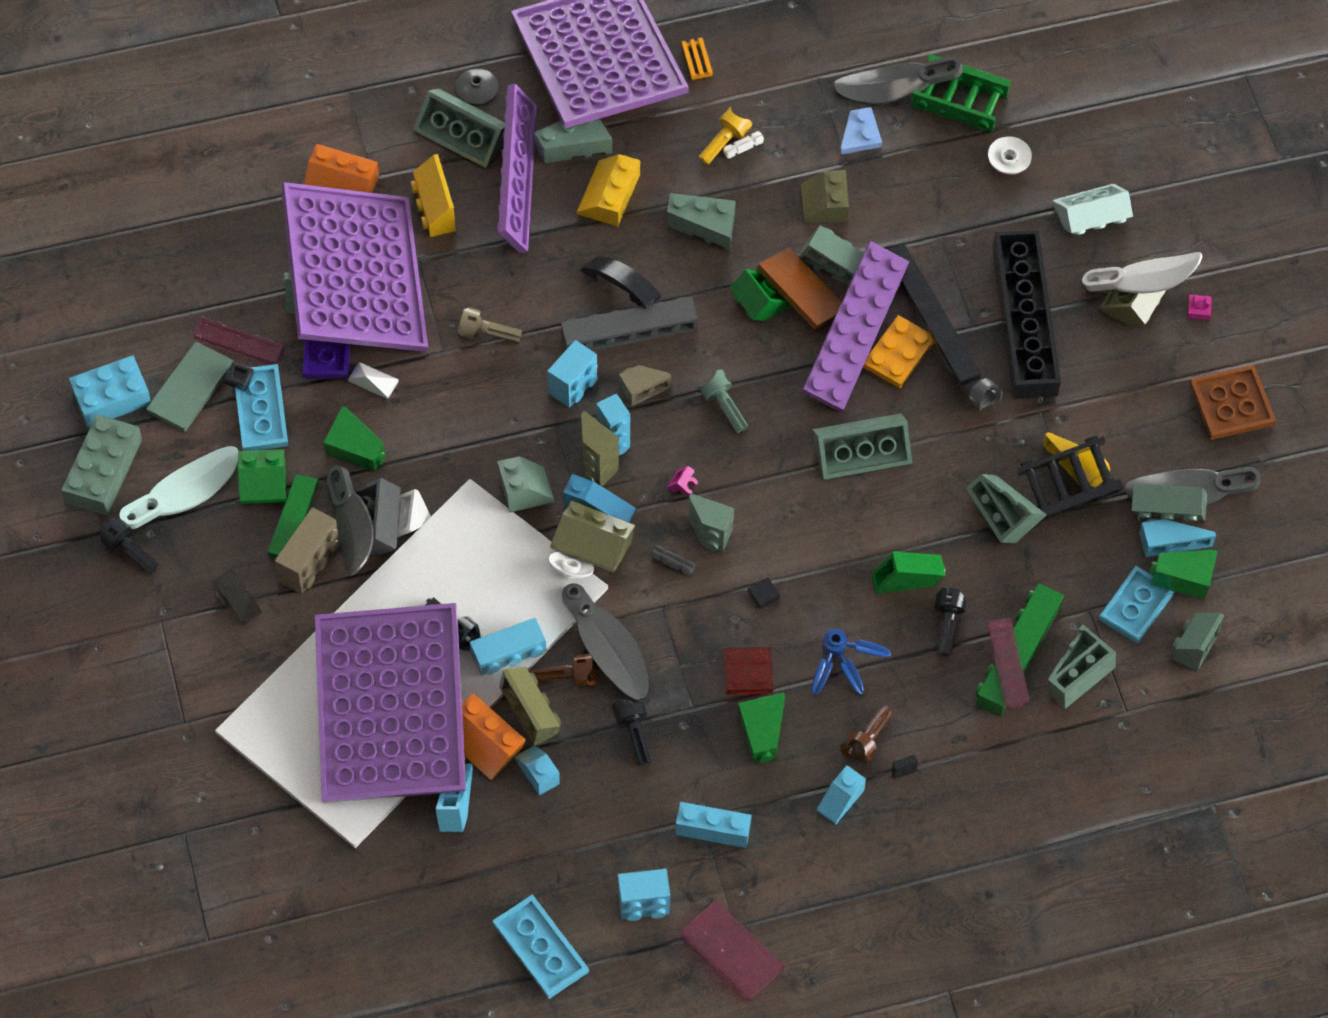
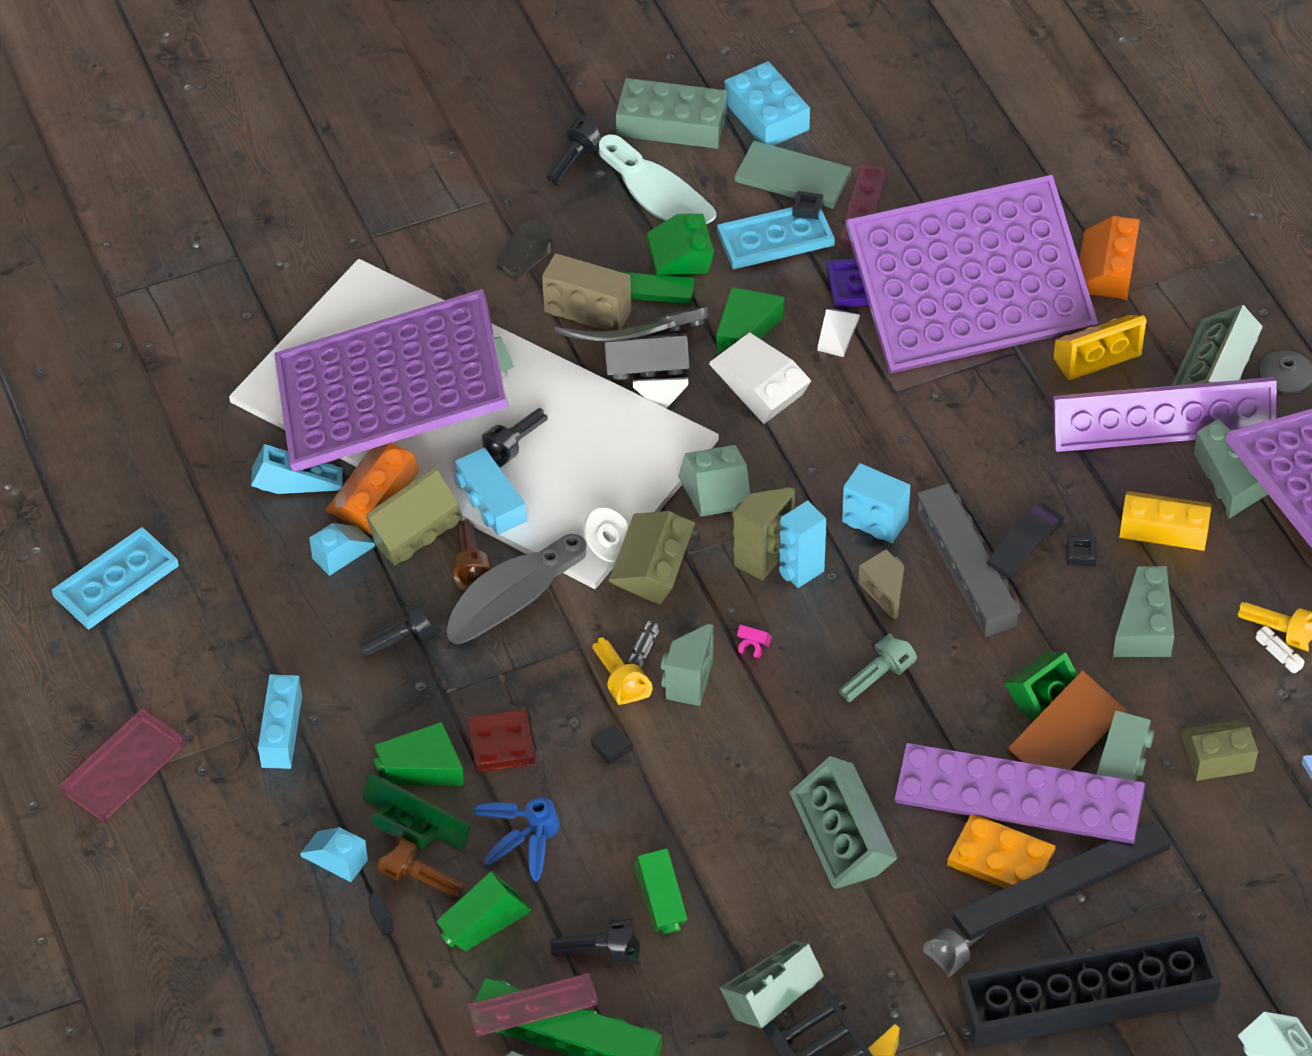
camera: 85 degrees right, 10 degrees down
dark tan piece [458,307,522,343] -> none
dark azure slope [563,474,636,523] -> none
medium azure brick [618,869,670,921] -> none
none -> dark green bracket [363,773,471,850]
none -> green slope [436,872,532,952]
none -> yellow piece [592,637,653,705]
none -> white slope [709,332,811,424]
none -> black tile [1067,536,1096,566]

